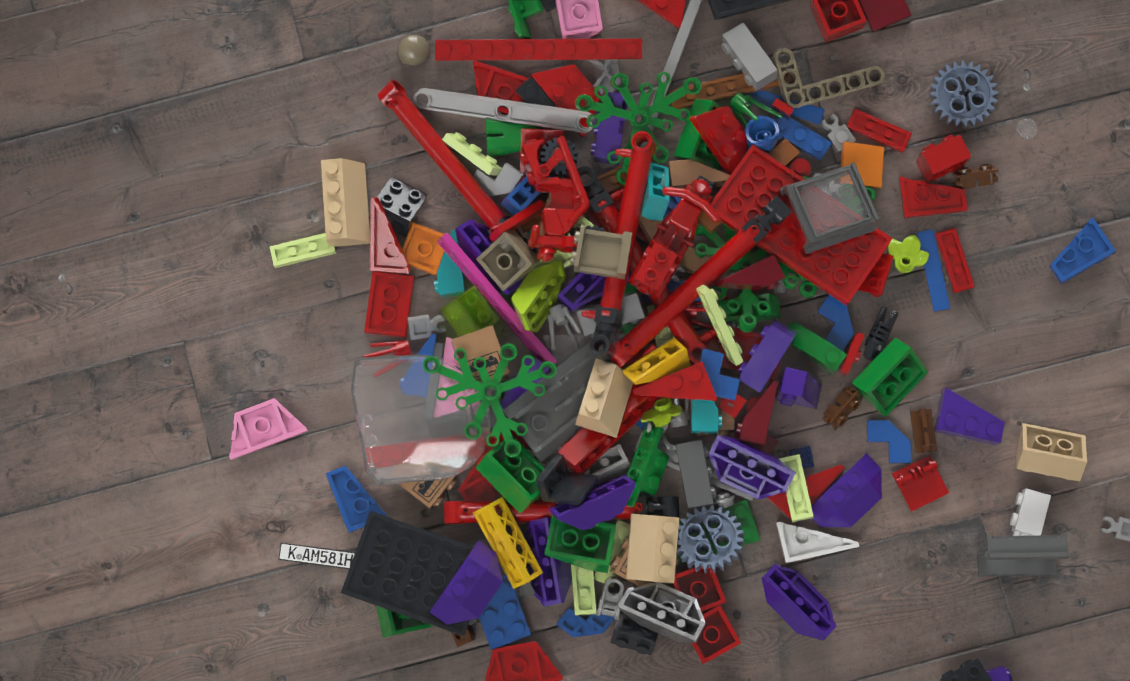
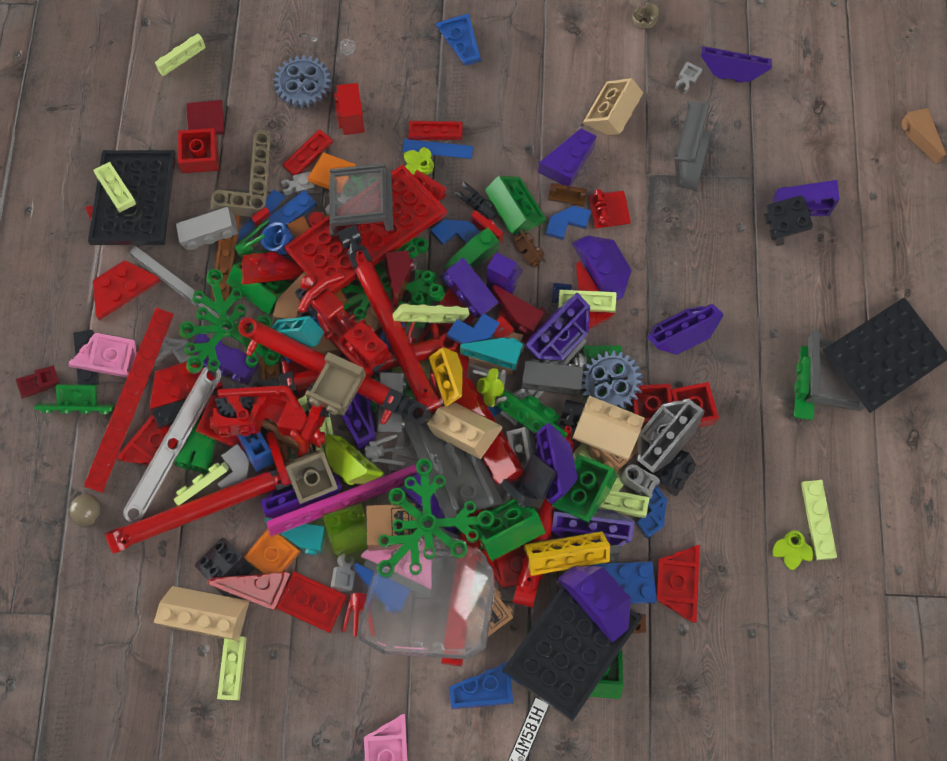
camera: 80 degrees left, 10 degrees down
red wing [633,361,718,402] -> none
white wing [776,522,859,563] -> none
red wing [898,176,968,219] -> none
reddish brown hinge [952,163,999,189] -> none
white hinge [1010,488,1051,536] -> none

